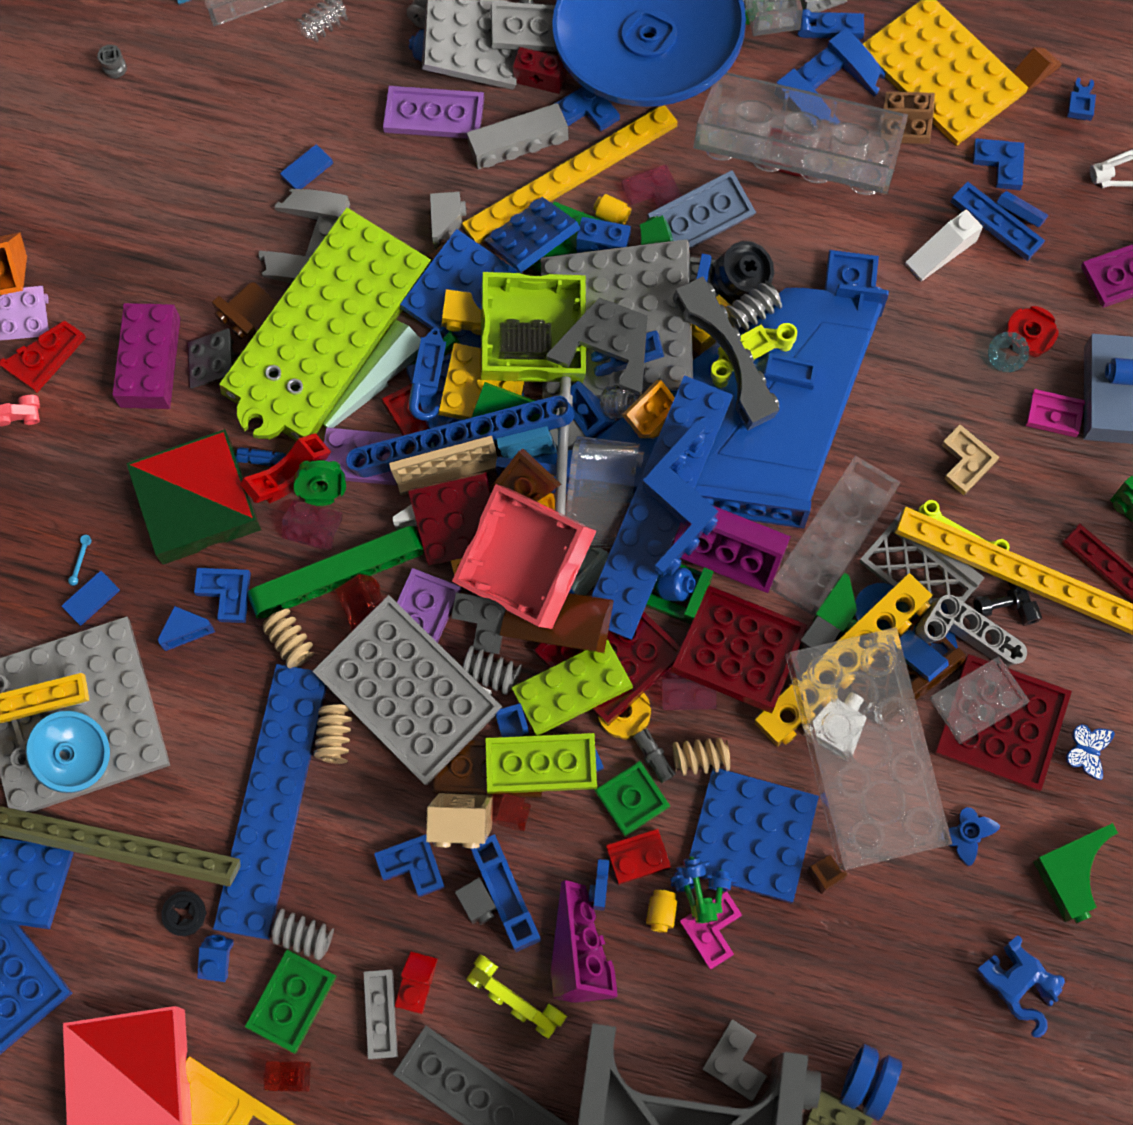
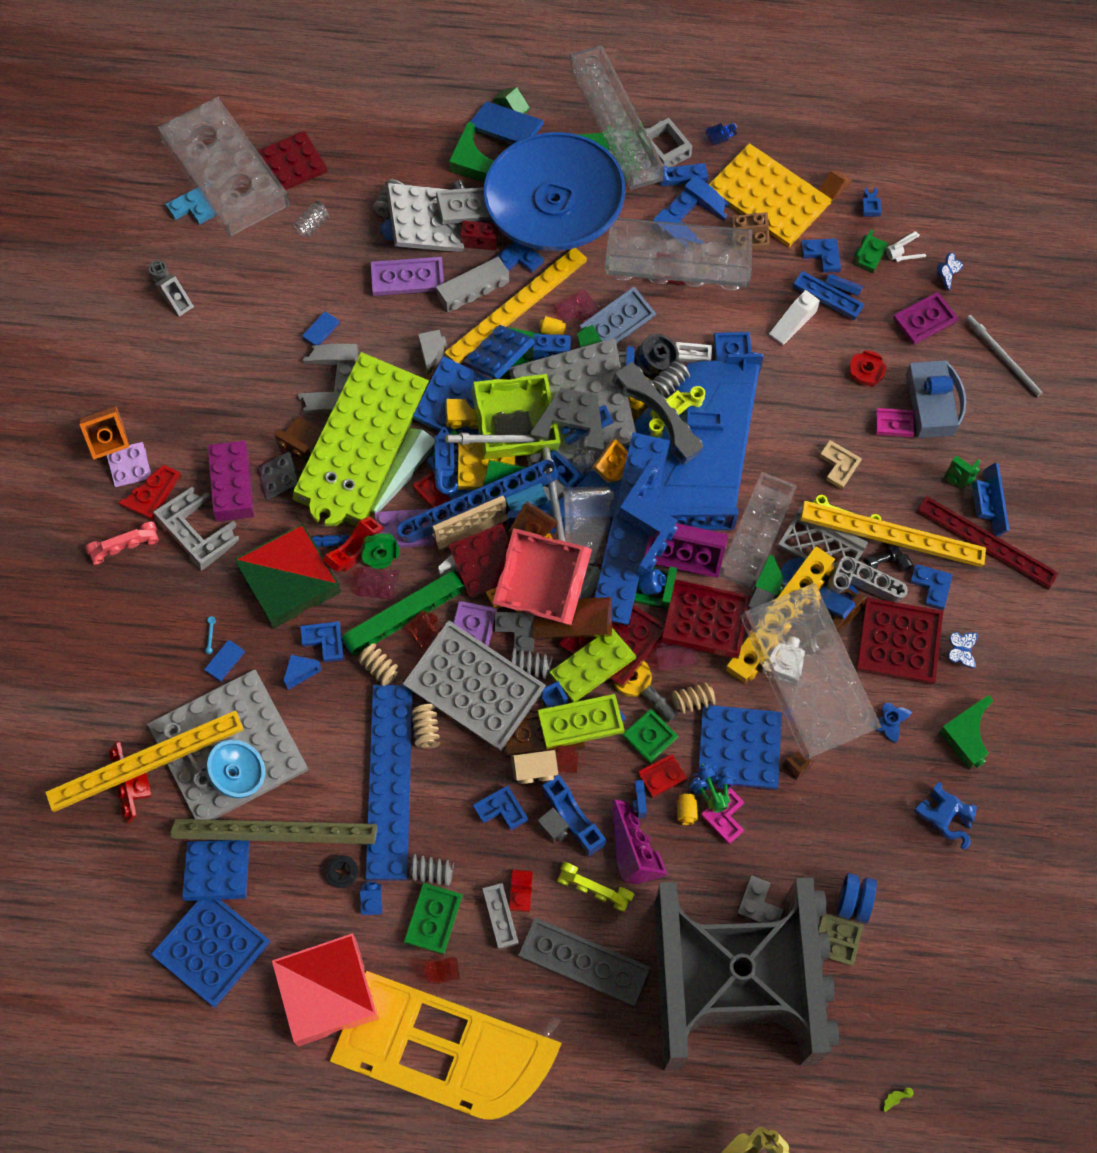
camera: 15 degrees left, 5 degrees down
clear plate [929,656,1030,744] -> none
clear light blue gear [988,332,1030,372] -> none
none -> light grey wedge [153,487,239,571]
none -> light grey slope [155,274,194,317]
none -> light grey bar [445,433,551,445]
none -> white tile [676,342,712,363]
none -> green bracket [854,230,888,273]
none -> blue plate [910,564,953,611]

